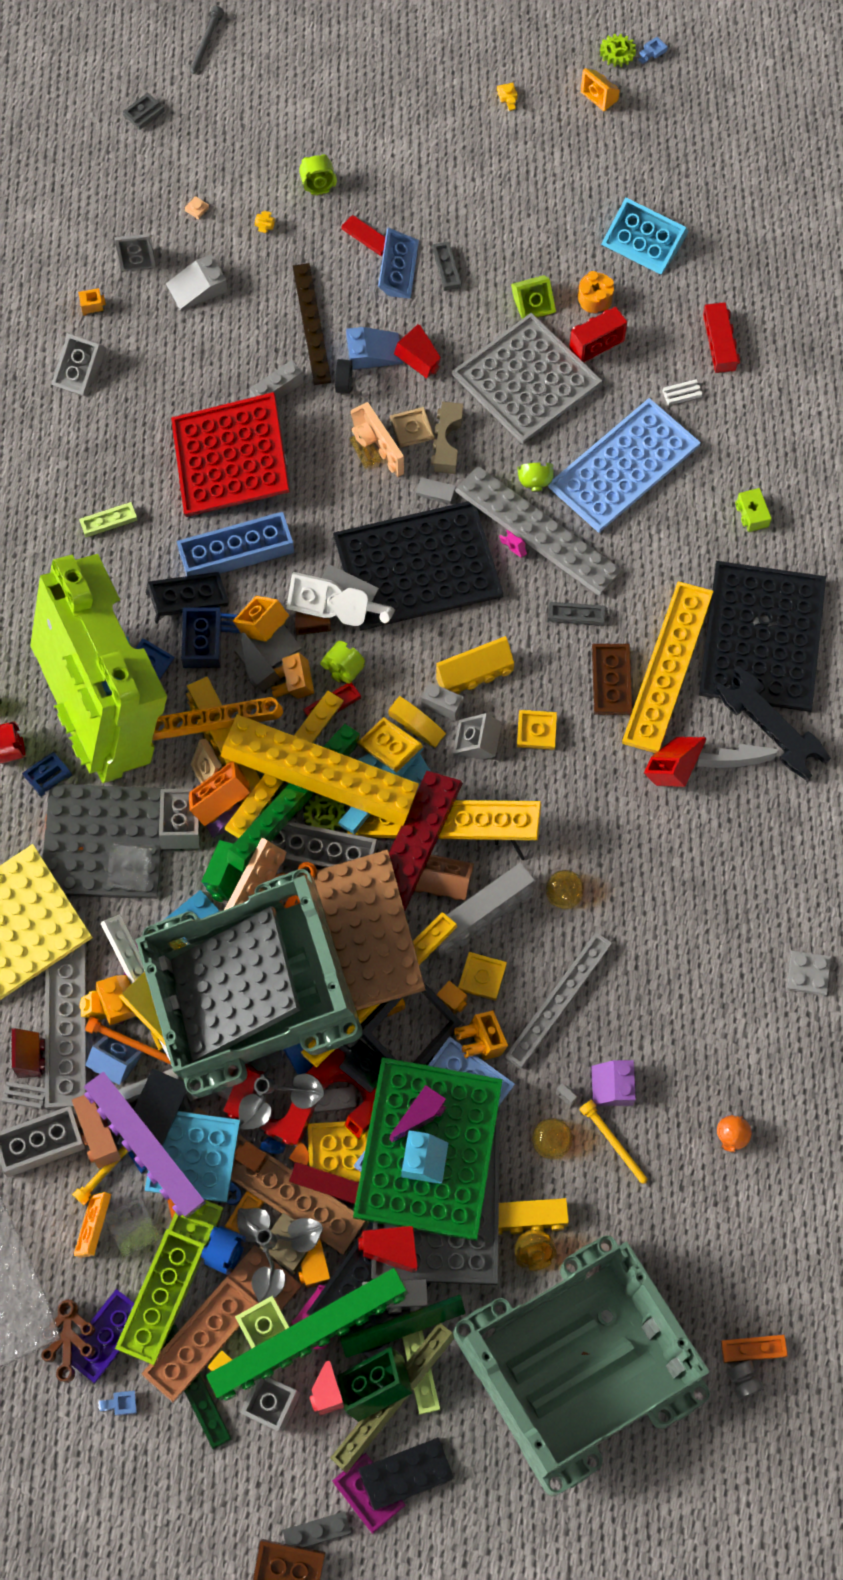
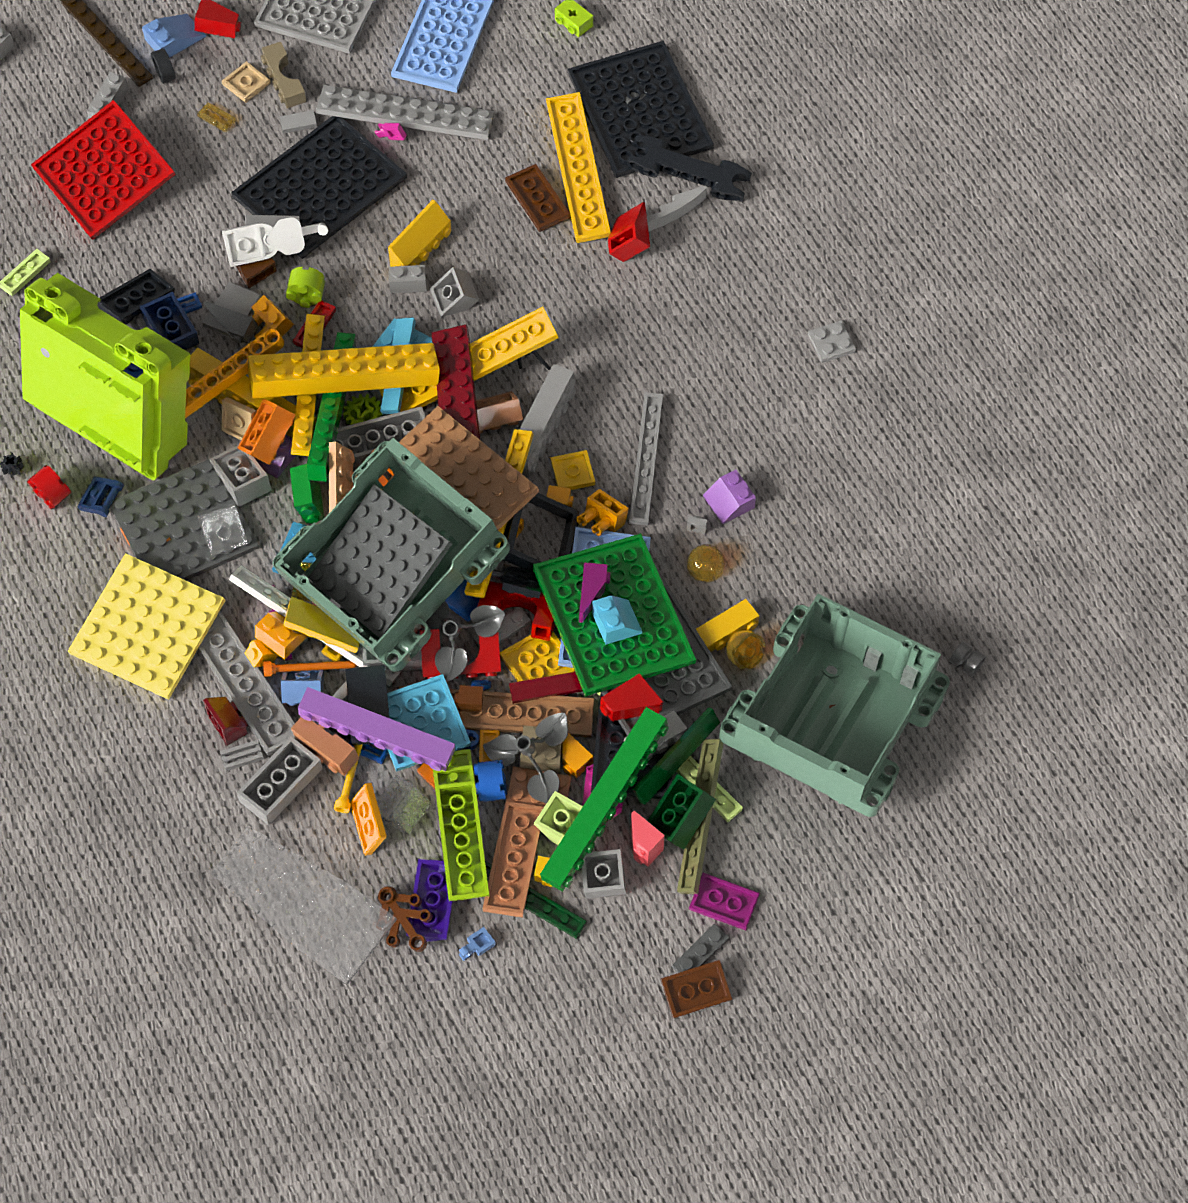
camera: 30 degrees left, 5 degrees down
medium blue brick [177,512,294,576] -> none
light orange brick [233,596,289,642] -> none
orange tile [289,1141,309,1166] -> none
light nougat plate [351,402,404,477] -> none
yellow tile [357,717,423,773] -> none
black plate [358,1437,454,1512] -> none
yellow slope [388,696,446,748] -> none
lime cylinder [517,462,554,492] -> none
yellow plate [517,710,557,750] -> none
clear yellow cylinder [545,869,584,910] -> none
dark grey plate [548,602,605,625] -> none
yellow piece [579,1100,648,1184] -> none
orange cap [717,1115,752,1152] -> none
orange plate [721,1335,788,1363] -> none

